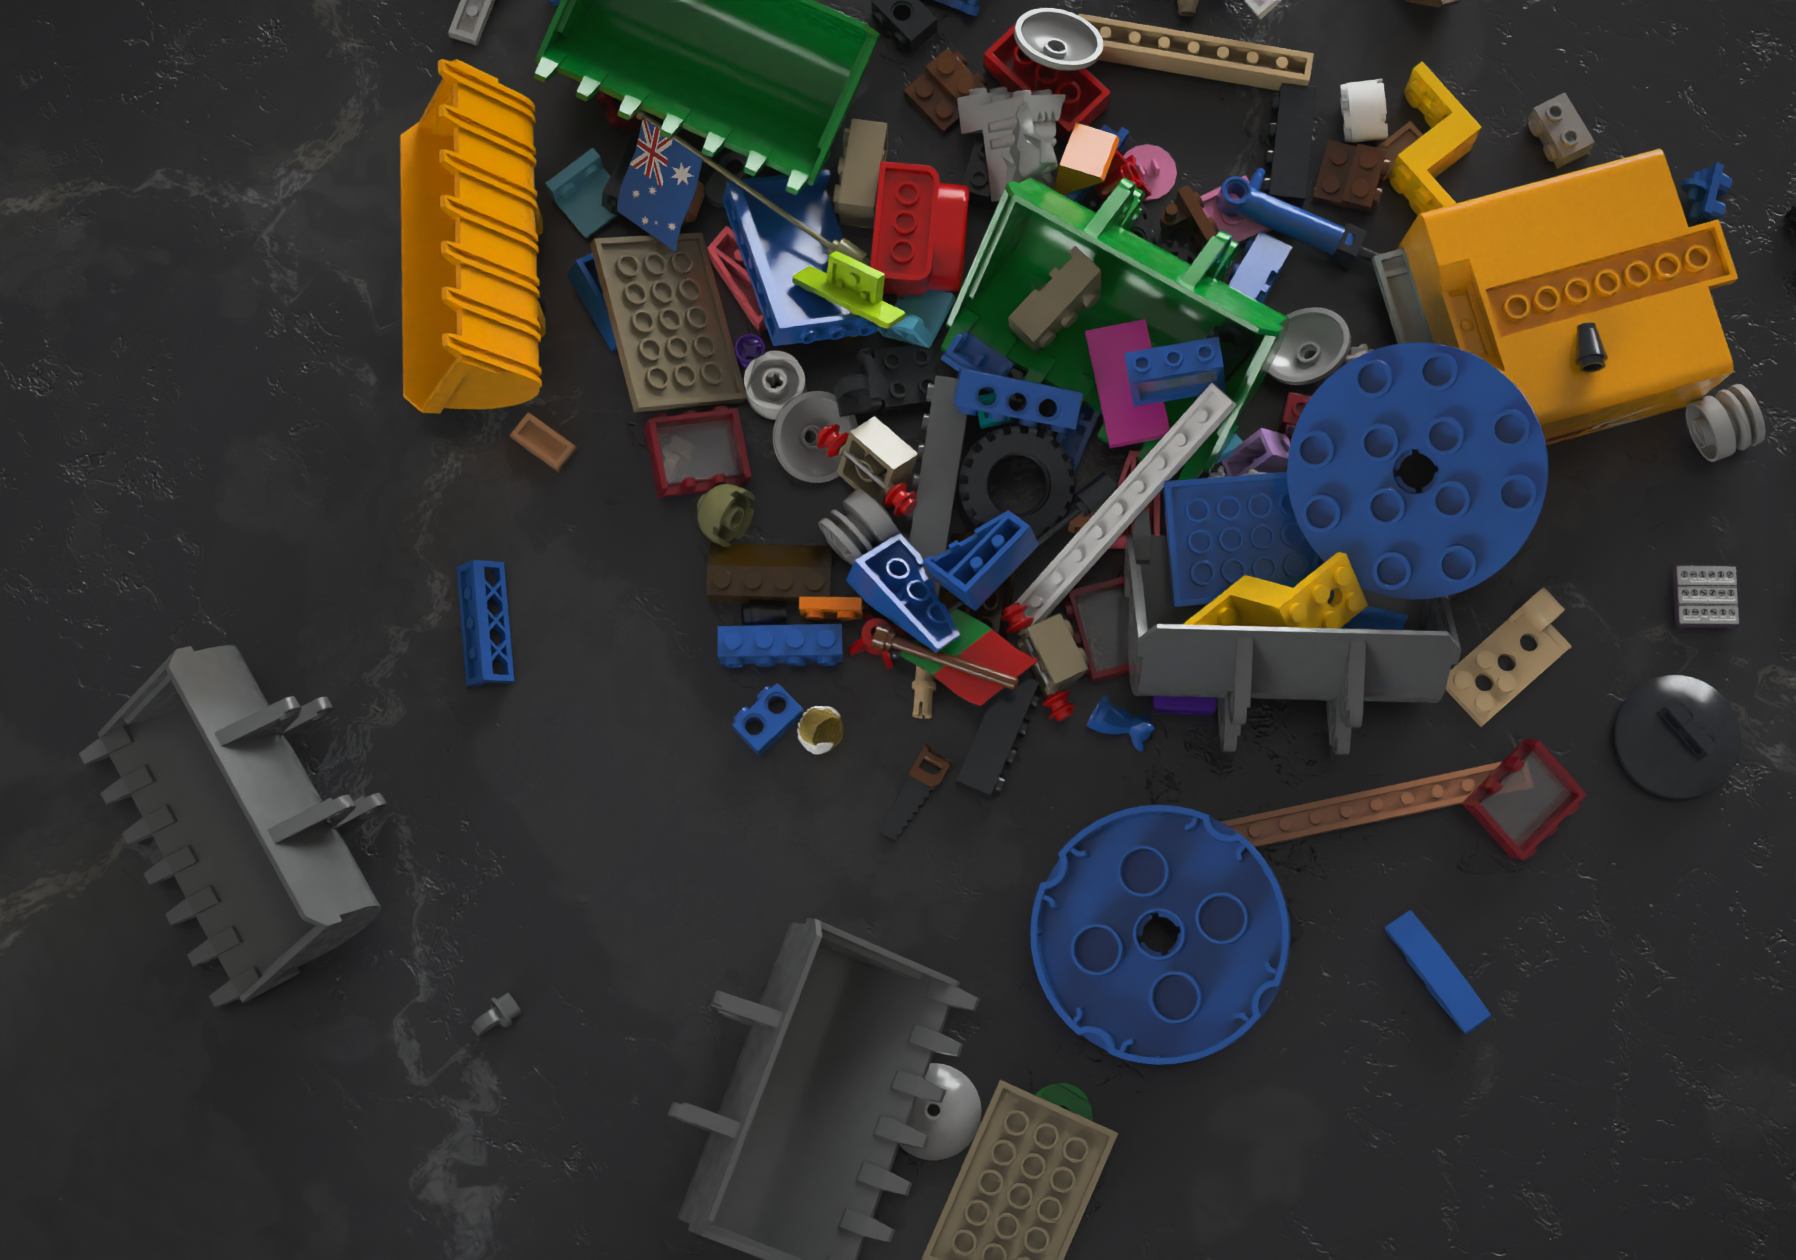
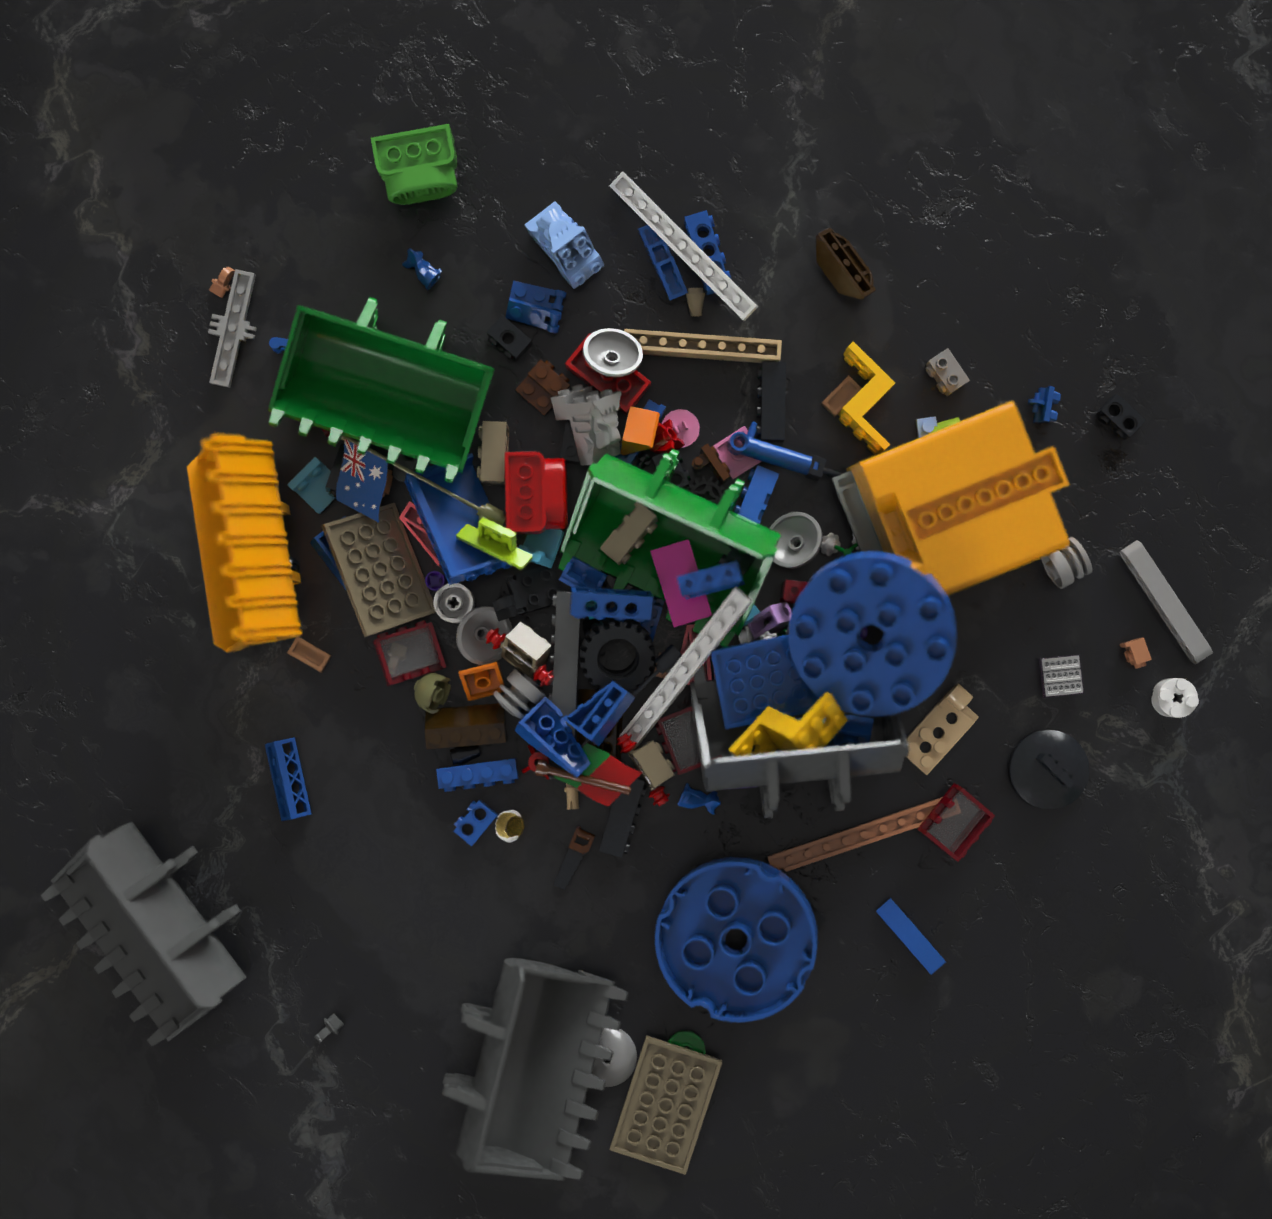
camera: 10 degrees left, 10 degrees up
orange plate [799,597,863,621] -> none
reddish brown plate [1312,140,1391,213] -> none
white brick [1340,79,1388,143] -> none
black cone [1575,322,1608,373] -> none
none -> orange slope [458,662,505,701]

